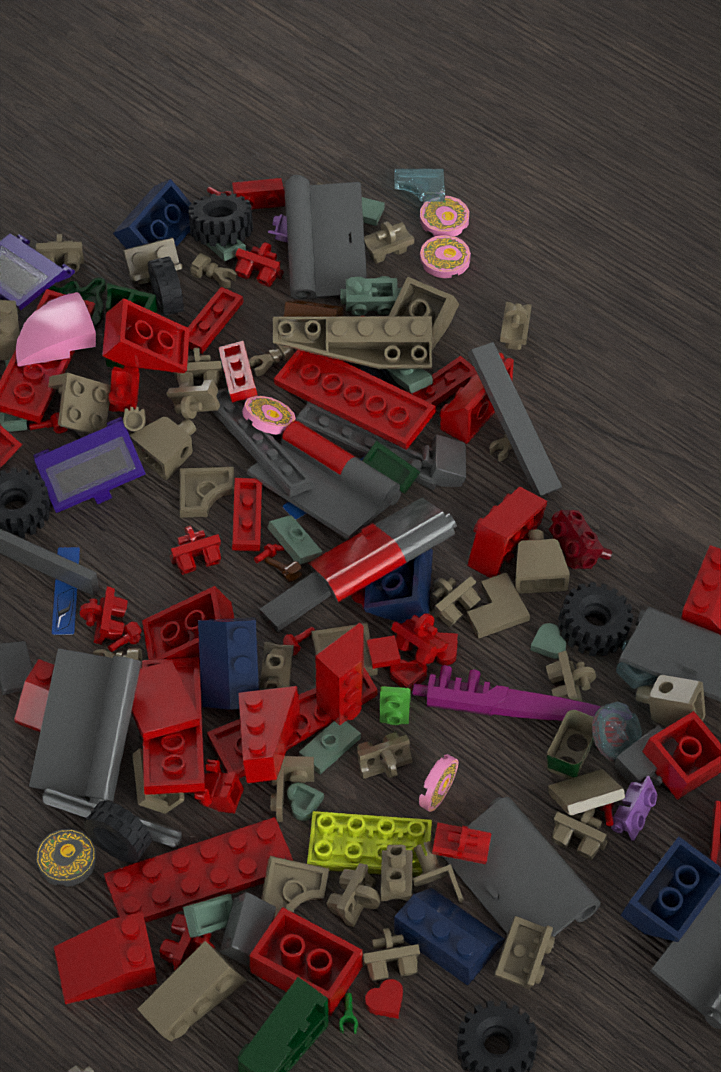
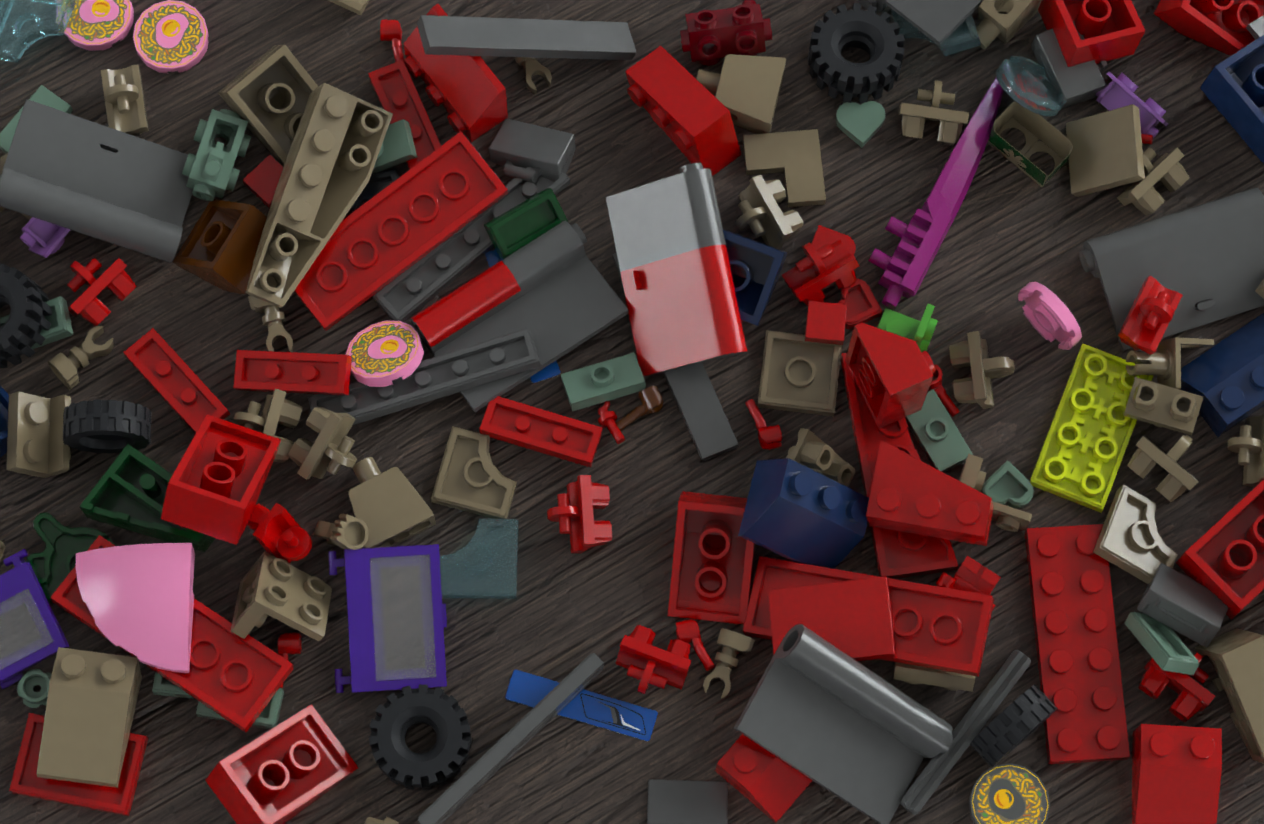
camera: 75 degrees left, 20 degrees up
none -> clear light blue tile [440,519,519,599]
none -> red hand [928,364,960,417]

